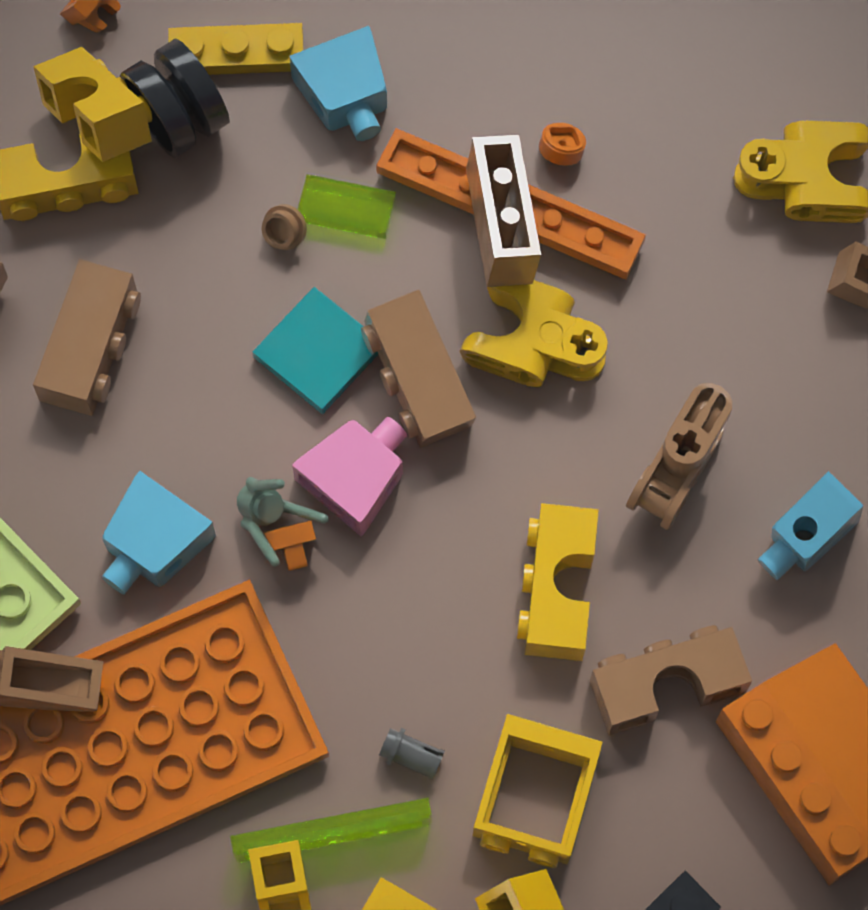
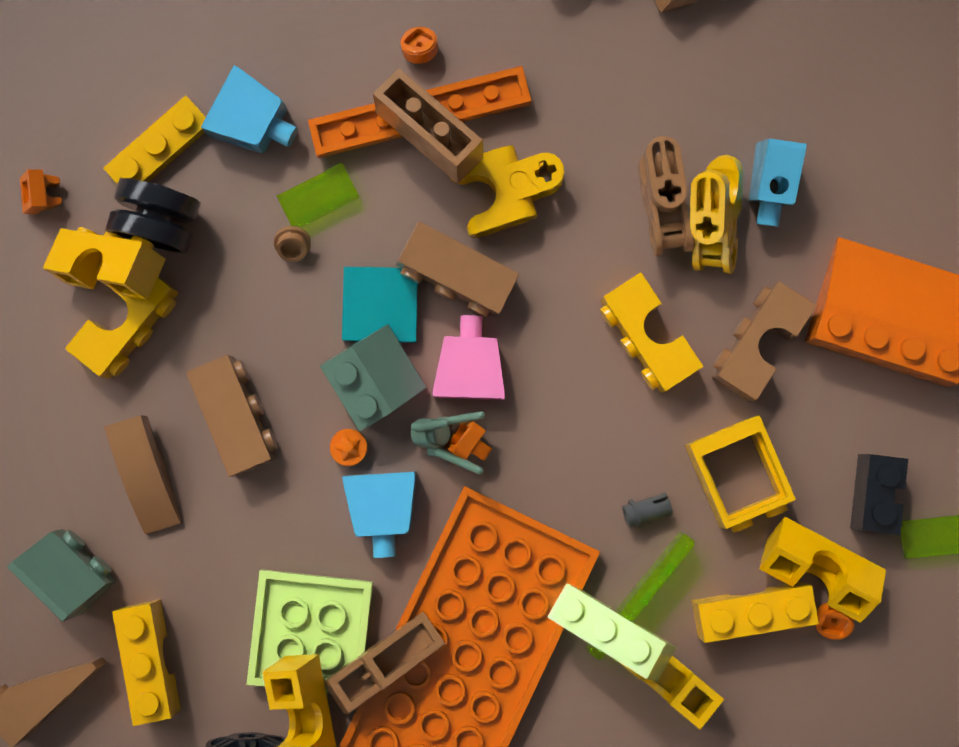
camera: 35 degrees left, 15 degrees up
none -> sand green slope [320,324,427,431]
none -> orange tile [330,429,368,466]
none -> yellowish green arch [548,583,677,682]
none -> yellow piece [690,155,743,274]

